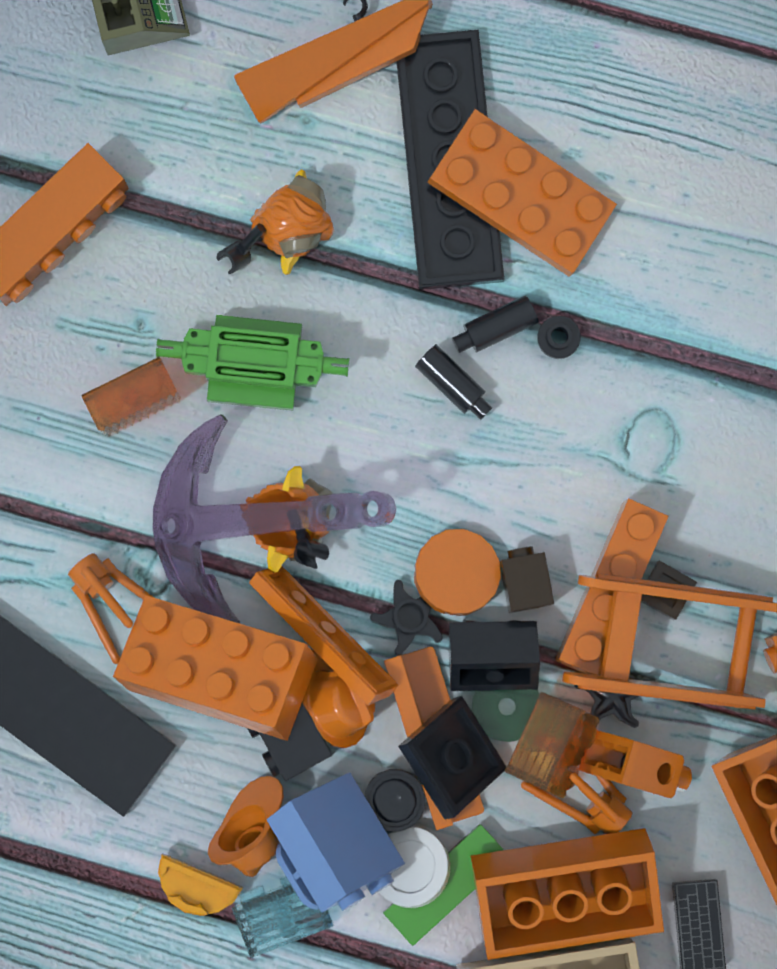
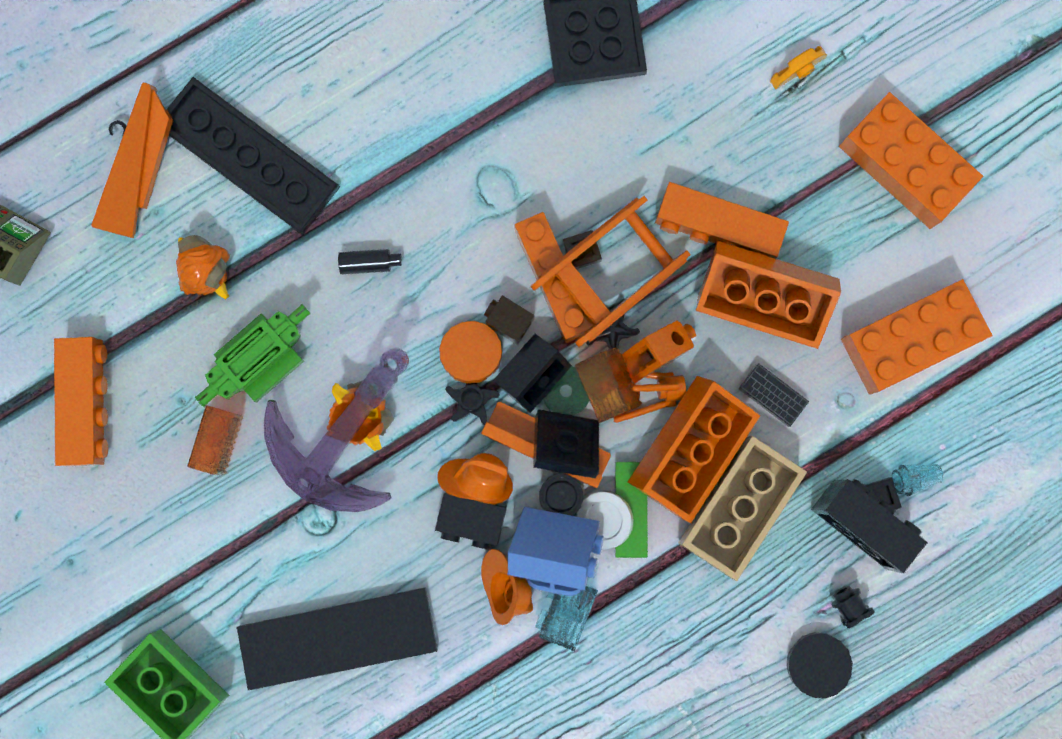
camera: 40 degrees left, 0 degrees up
orange plant [68,553,153,664] -> none
orange brick [113,595,318,741] -> none
light orange plate [158,853,243,916] -> none
black hand [216,223,266,274] -> none
orange tile [249,566,398,706] -> none
black hand [287,509,329,569] -> none
orange plate [427,109,617,277] -> none
black cylinder [452,295,539,353] -> none
black plate [537,316,581,359] -> none

